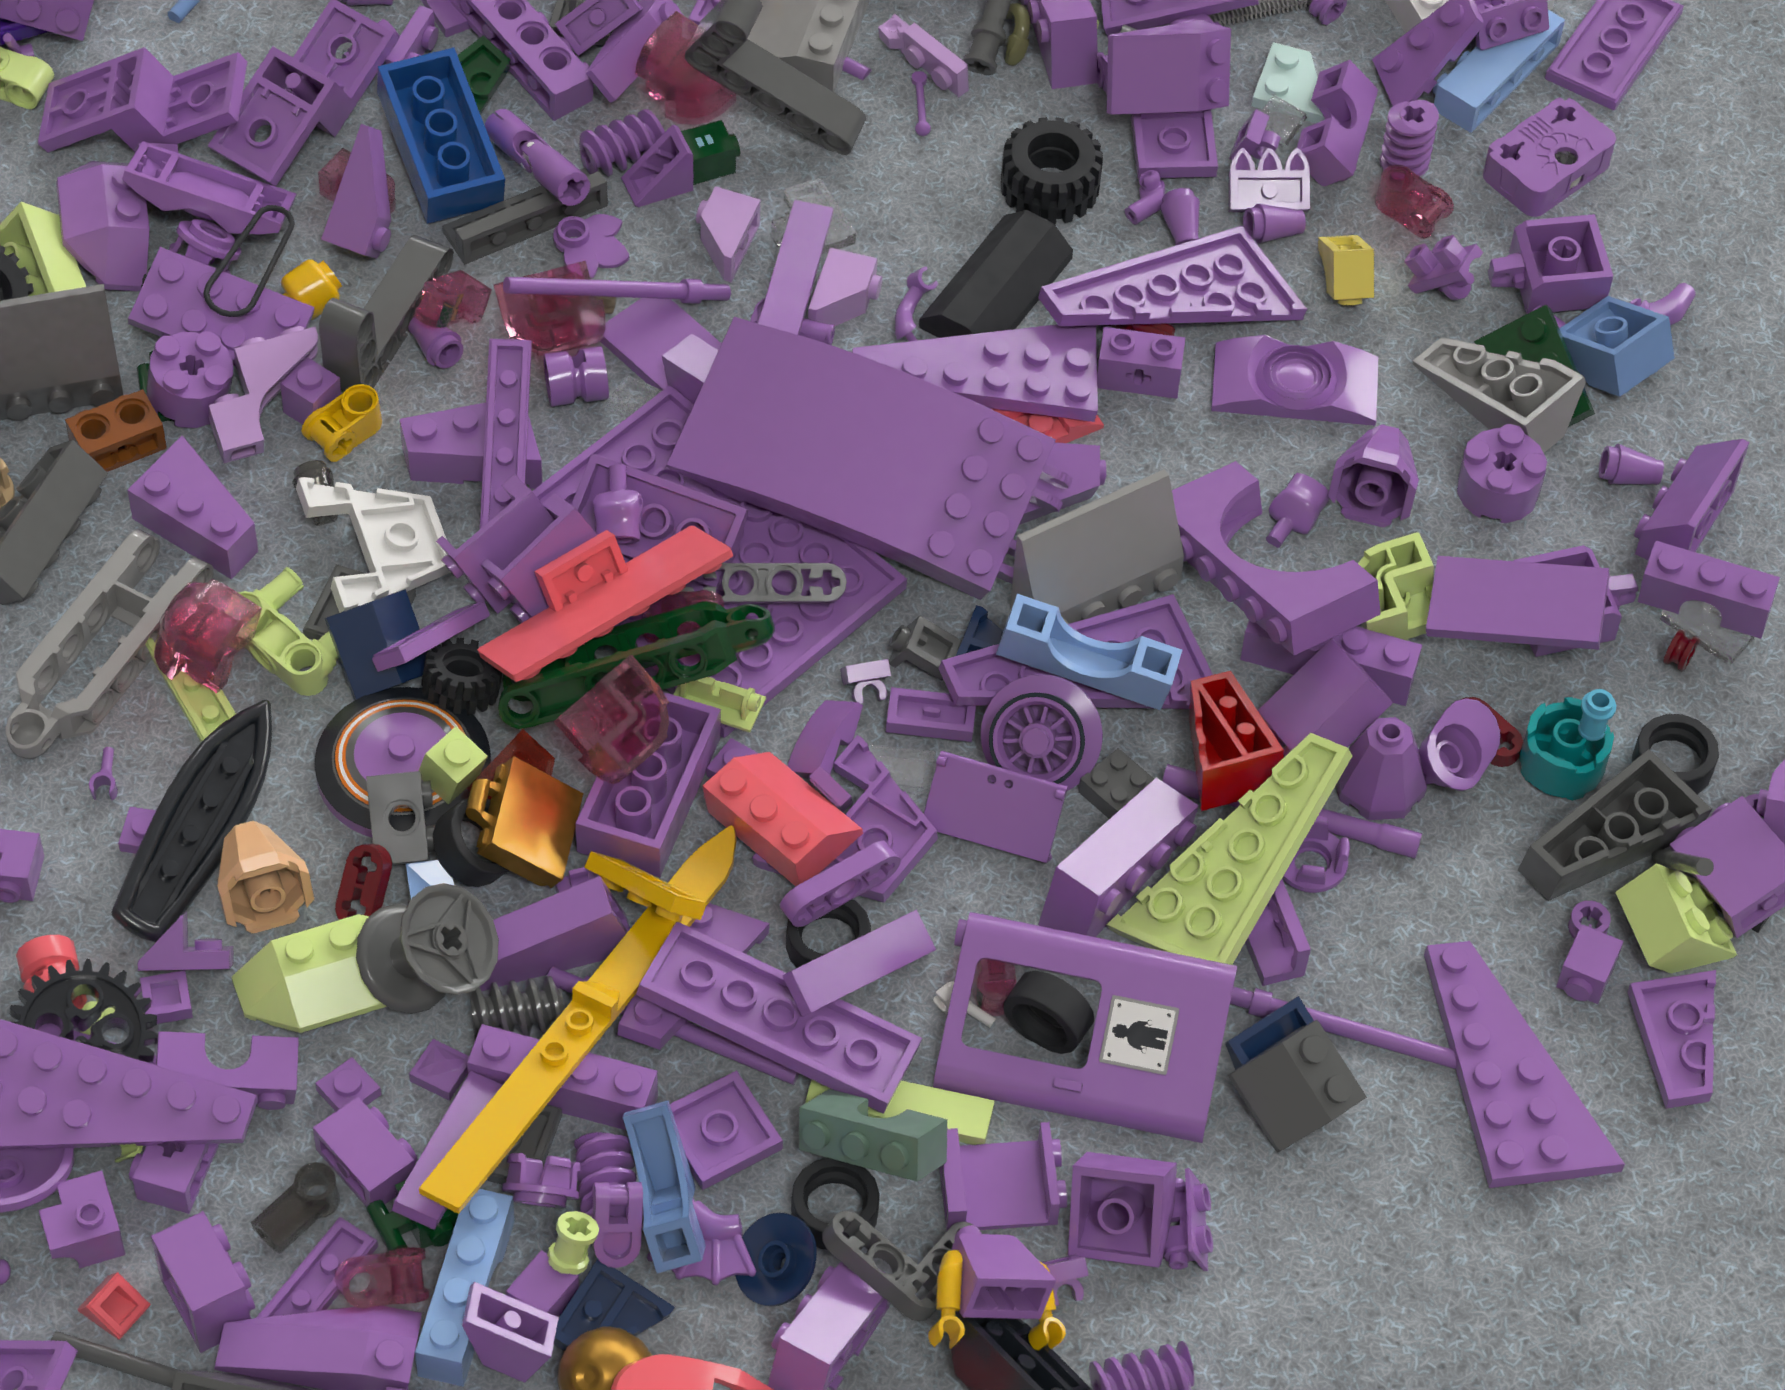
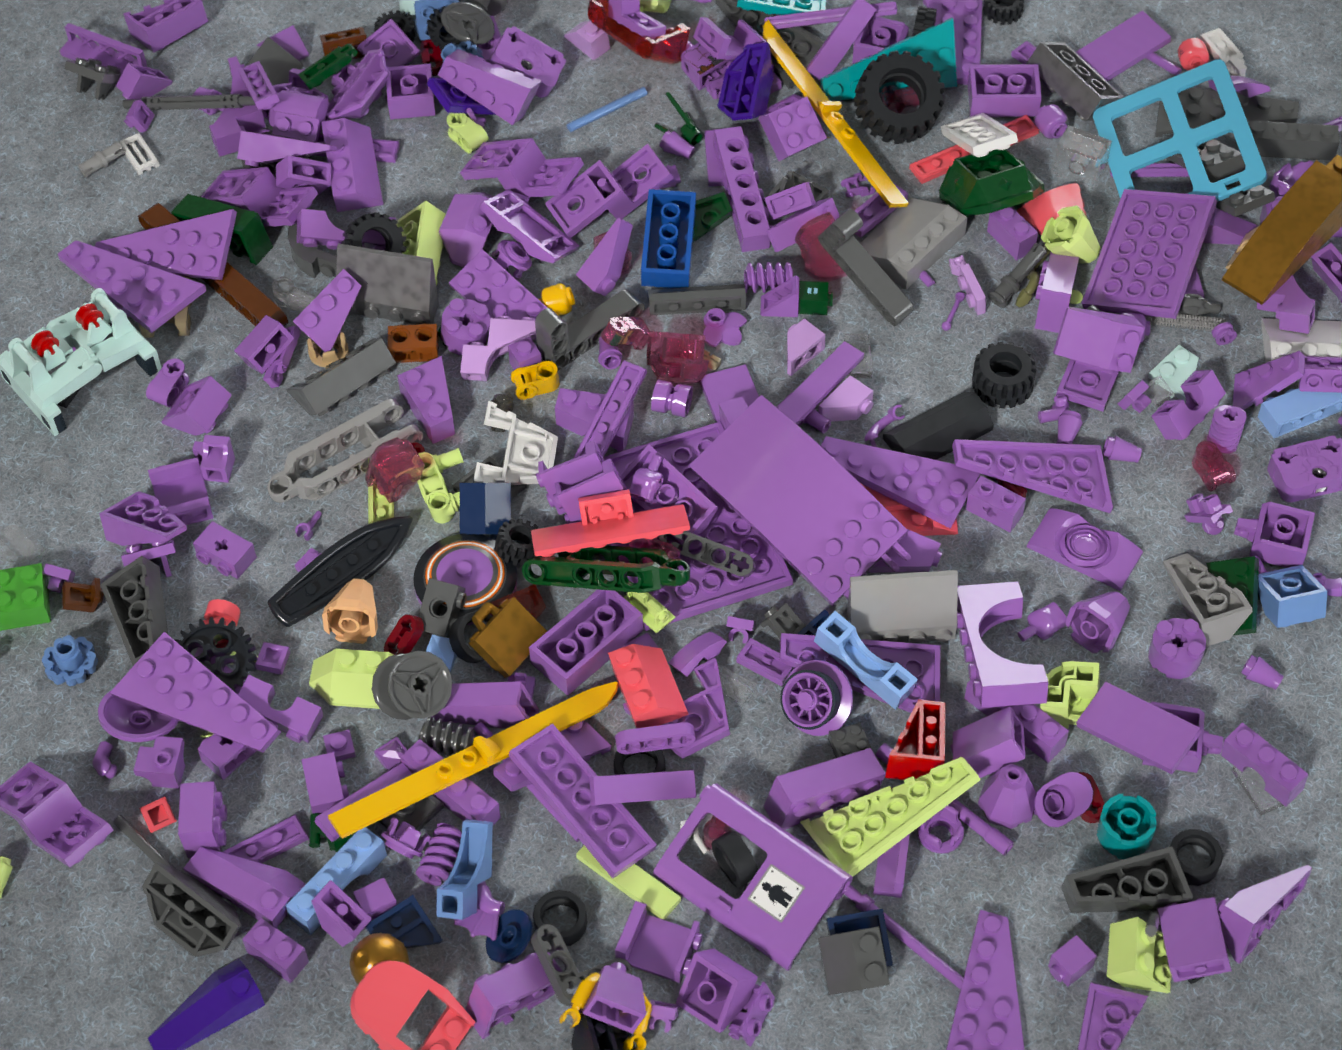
camera: 30 degrees right, 0 degrees up
medium lavender slope [138,911,234,971] -> none
black piece [203,205,295,317] -> none
clear smoke piece [251,1162,341,1254] -> none
clear pink piece [335,1247,430,1308] -> none
medium lavender tile [372,601,490,672] -> none
medium lavender plate [386,5,438,64] -> none
yellowish green brick [418,726,488,805] -> none
medium lavender piece [485,109,590,206] -> none
medium lavender bar [503,277,731,304] -> none
yellowish green bush [547,1211,599,1275] -> none
clear pink brick [554,654,670,784] -> none
yellow plate [584,851,707,922] -> none
medium lavender plate [592,1182,643,1268] -> none
medium lavender plate [670,1070,783,1190] -> none
sand green arch [799,1089,947,1182] -> none
medium lavender tile [809,766,853,812] -> none
medium lavender door [924,751,1068,863] -> none
plate [1228,148,1310,212] -> none
light yellow arch [1318,235,1374,305] -> none
medium lavender bush [1568,901,1611,939] -> none
medium azure pin [1578,689,1617,741] -> none
medium lavender slope [1634,439,1750,561] -> none
dark red bush [1663,629,1700,672] -> none

